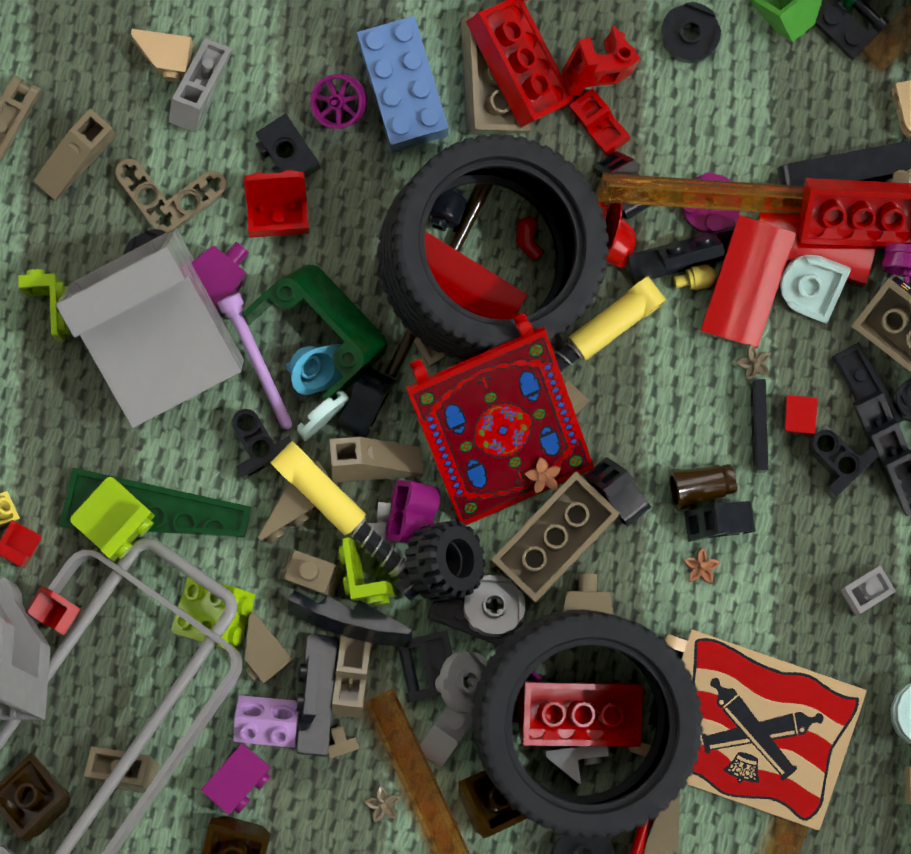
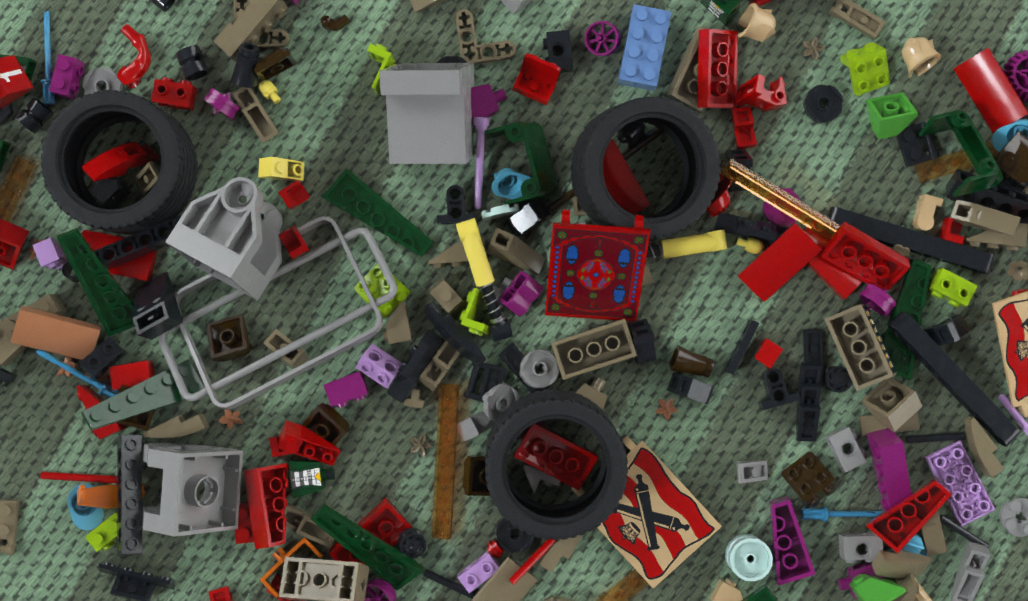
camera: 35 degrees right, 5 degrees up
lime bracket [71,477,155,561] -> none
black tyre [404,520,485,601] -> none
red arm [516,216,544,262] -> none
nougat plant [525,457,561,493] -> none
dark tan plant [736,344,771,381] -> none
light aqua tile [780,255,851,324] -> none

